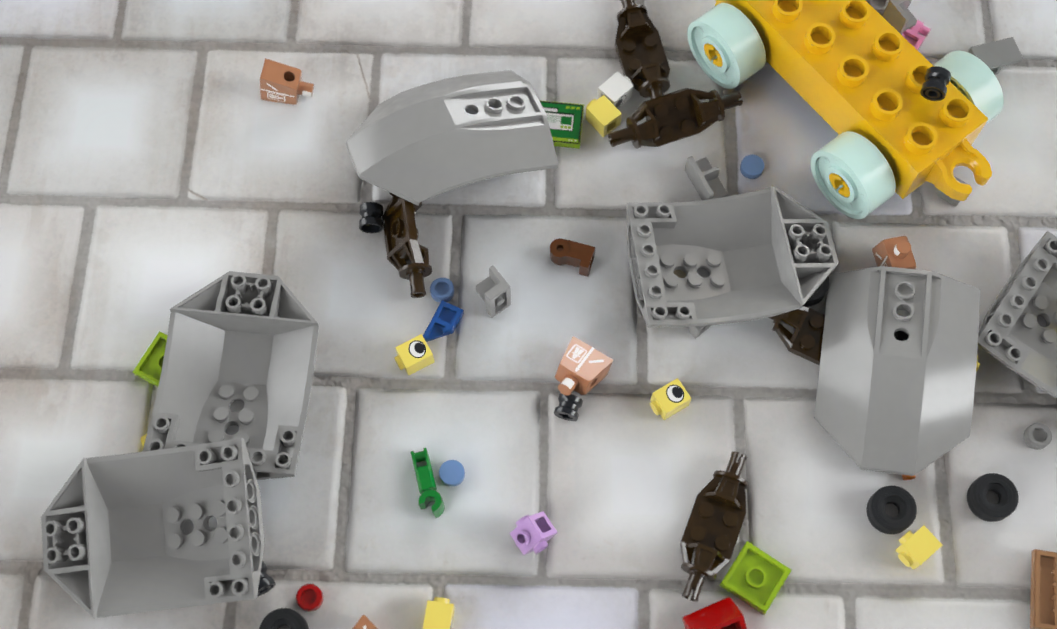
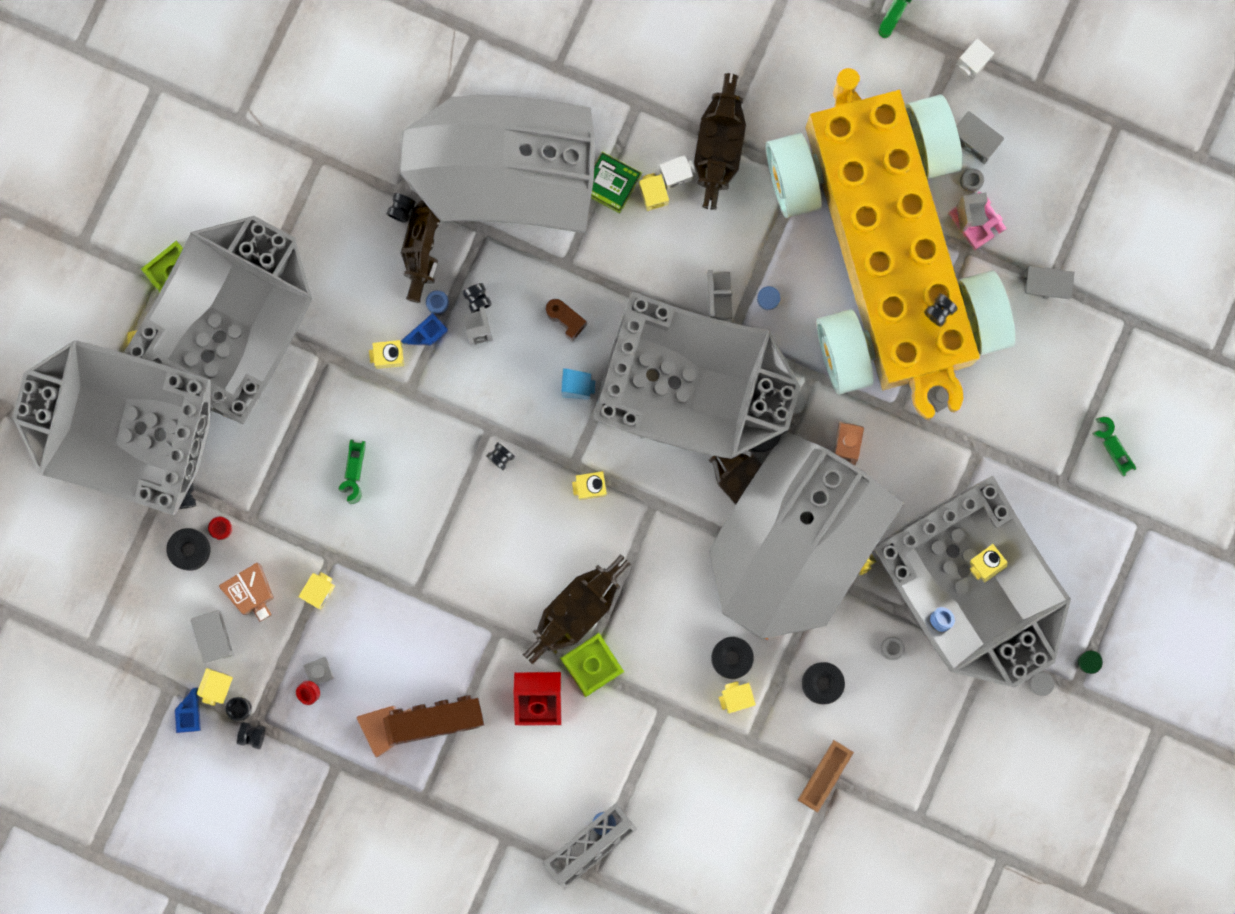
camera: 20 degrees right, 15 degrees up
nougat torso [260,59,314,105] -> none
medium blue tile [439,460,465,487] -> none
lavender brick [510,511,558,555] -> none
torso [555,336,613,396] -> none
dark brown plate [608,88,743,149] -> none
none -> black wheel [462,283,492,313]
none -> dark azure slope [561,368,596,400]

